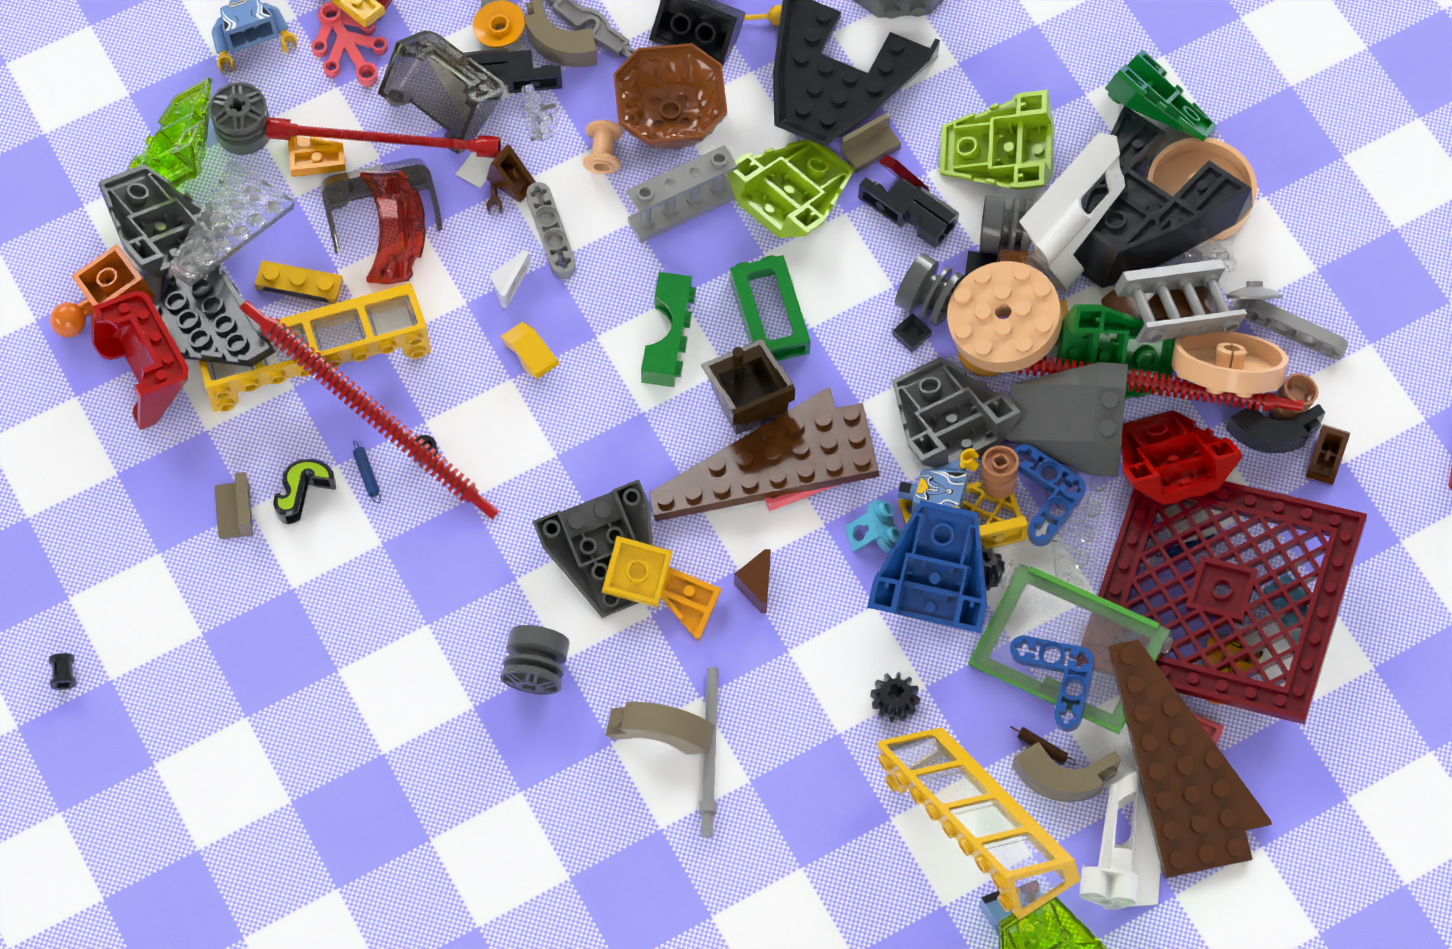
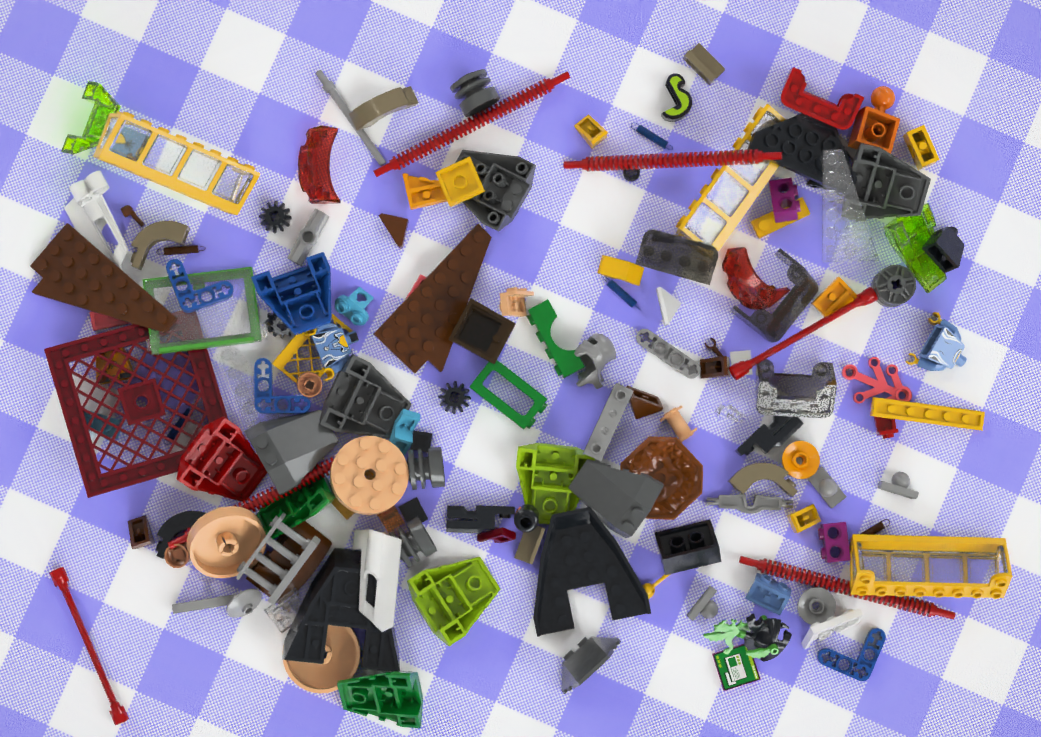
camera: 140 degrees right, 20 degrees up
none -> reddish brown hand [121,205,144,227]
none -> light grey piece [287,208,330,267]
none -> clear red windscreen [298,125,341,204]
none -> red hose [373,71,571,178]
none -> medium azure slope [389,409,420,455]
none -> black gear [438,381,471,414]
none -> light nougat bracket [499,287,534,317]
none -> black head [514,504,539,532]
none -> dark grey wedge [568,459,664,538]
none -> yellow slope [574,114,608,149]
none -> light grey piece [574,333,616,389]
none -> blue piece [603,277,640,310]
none -> reddish brown slope [627,385,663,420]
none -> clear smoke windscreen [635,228,718,285]
none -> magenta brick [769,177,801,223]
none -> yellow brick [903,125,940,170]
none -> black torso [922,226,964,273]

